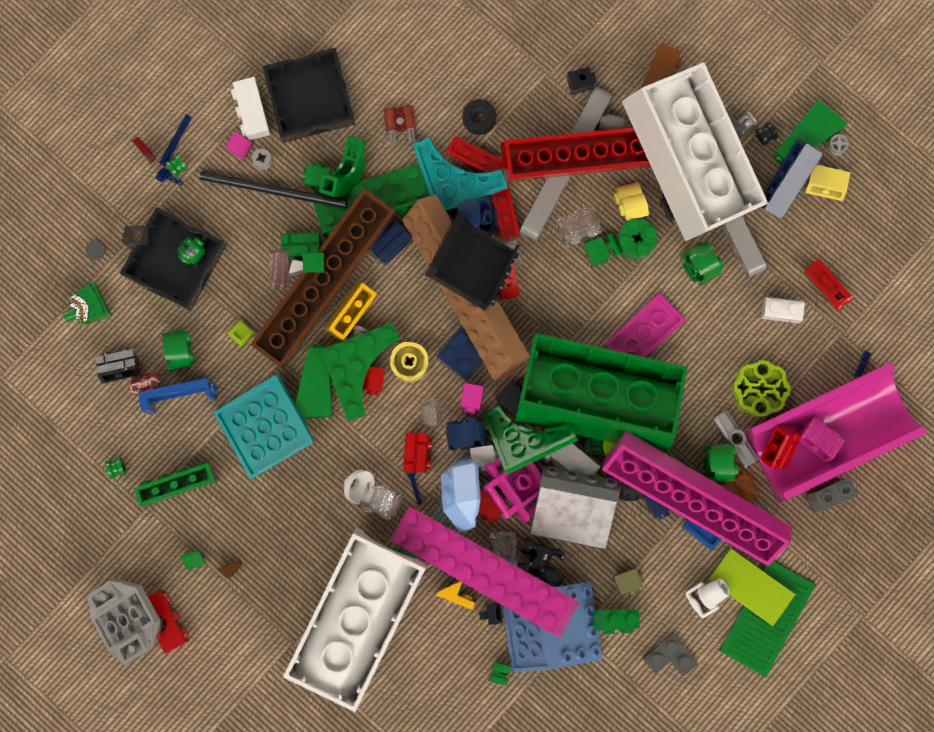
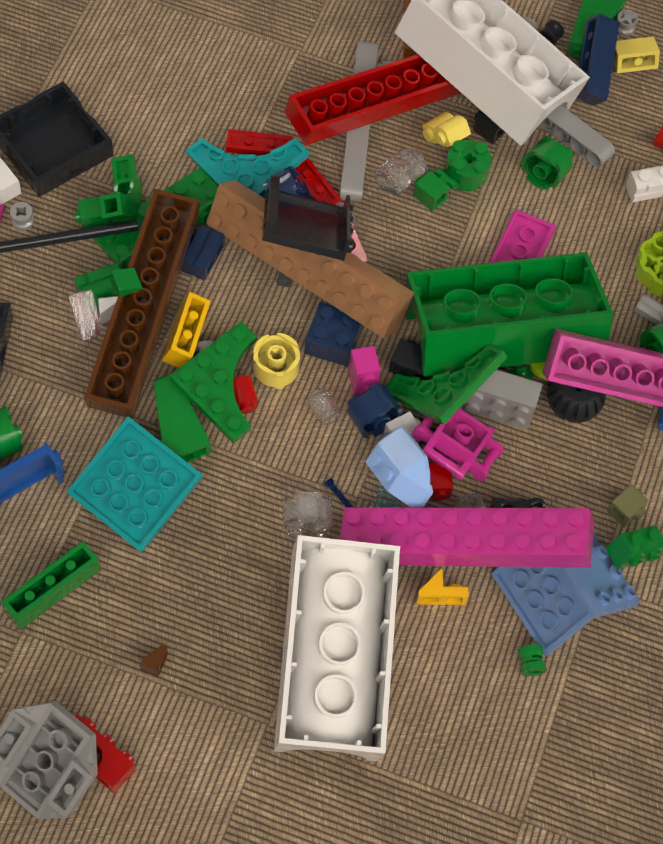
camera: 30 degrees left, 20 degrees down
green slope [180,550,205,570] -> none
lime tile [228,320,255,347] -> none
white piece [344,469,375,505] -> none
clear red piece [384,106,416,145] -> none
red brick [403,433,432,474] -> none
black tyre [462,99,496,135] -> none
black tile [479,603,502,625] -> none
flat silver panel [530,466,621,550] -> none
black brick [566,67,596,95] -> none
dark blue brick [643,496,670,520] -> none

